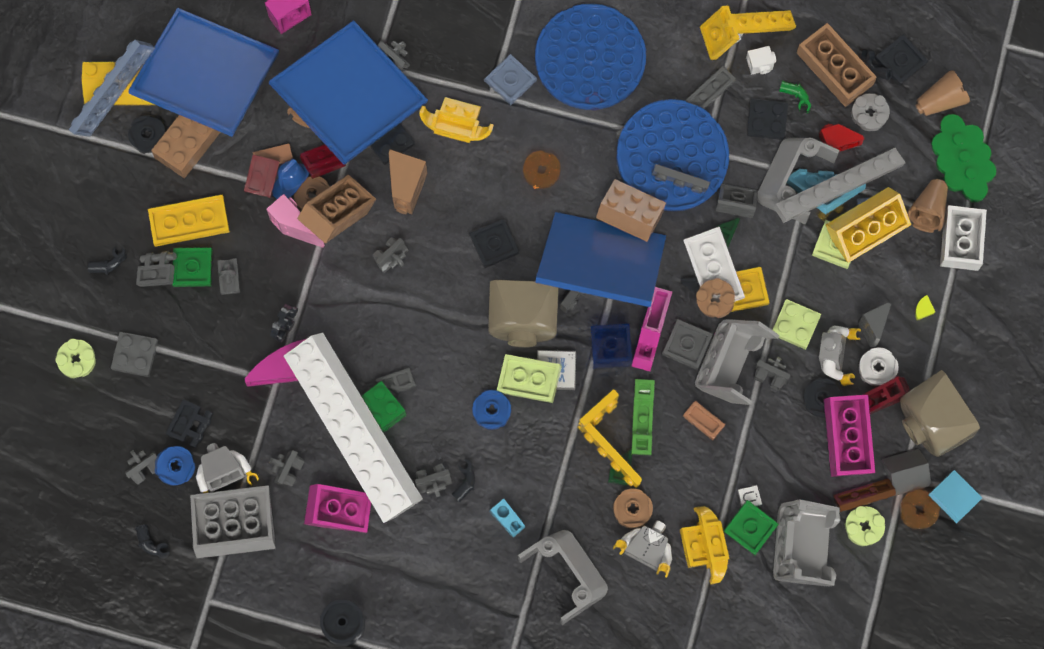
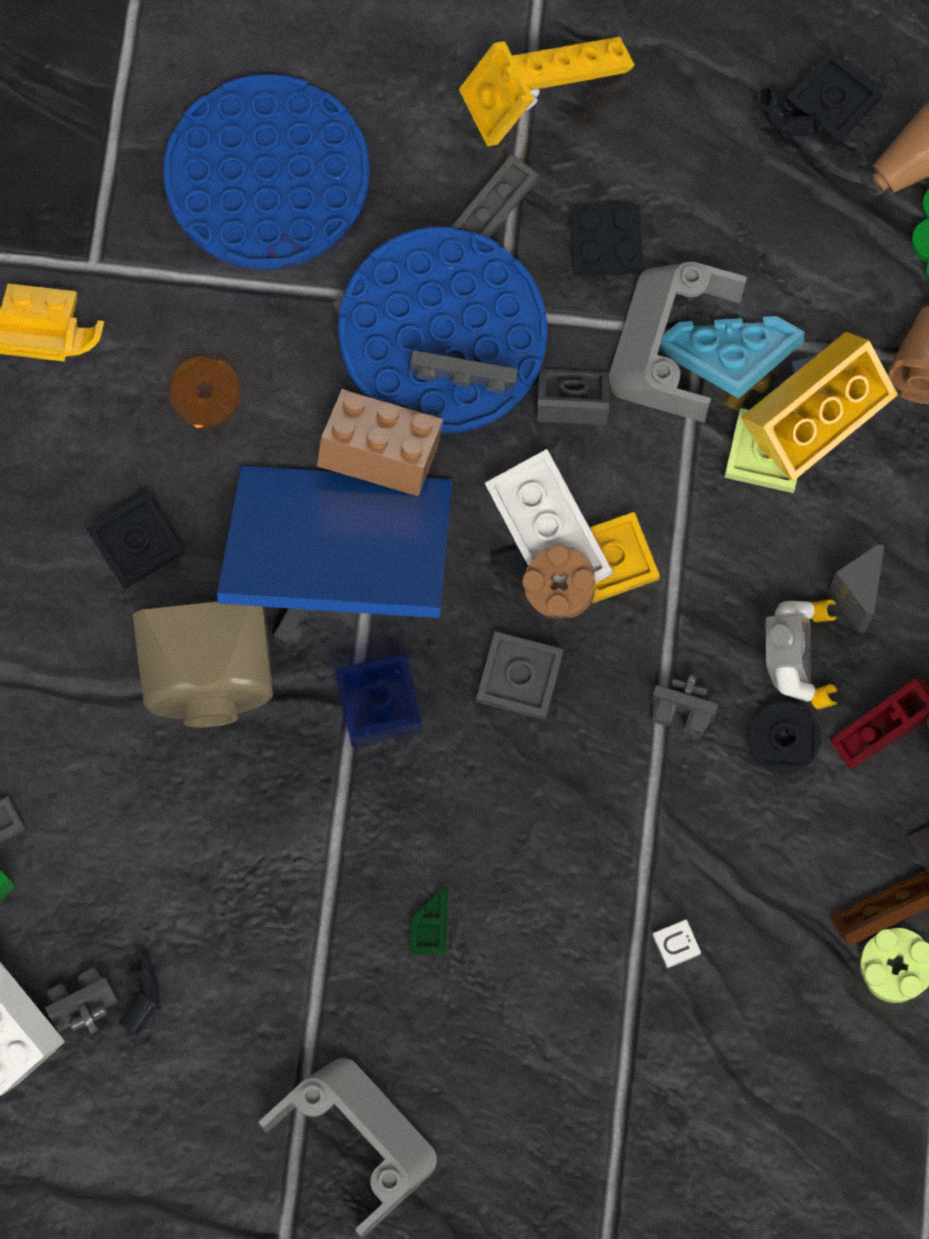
camera: 10 degrees left, 0 degrees up
blue plate [472,390,511,430] -> none
sand blue tile [484,54,537,105] -> none
medium azure leg [489,499,525,538] -> none
yellowish green plate [497,354,562,403] -> none
white tile [537,350,576,390] -> none
yellow bracket [577,389,642,488] -> none
medium nougat plate [613,489,653,529] -> none
torso [613,520,672,577] -> none
dark pink slope [632,287,672,371] -> none
bright green slope [632,379,655,455] -> none
yellow plate [680,506,729,584] -> none
nougat tile [683,401,726,440] -> none
light grey windscreen [695,319,780,405] -> none
dark green tile [716,218,740,249] -> none
green plate [723,500,778,555] -> none
white brick [746,46,776,75] -> none
yellowish green plate [773,299,821,350] -> none
light grey windscreen [773,500,840,586] -> none
light grey plate [774,148,905,223] -> none
green piece [779,81,811,114] -> none
medium nougat brick [797,23,877,107] -> none
red slope [819,124,864,152] -> none
dark pink brick [824,395,875,477] -> none
light grey plate [851,94,890,131] -> none
white plate [859,348,898,387] -> none

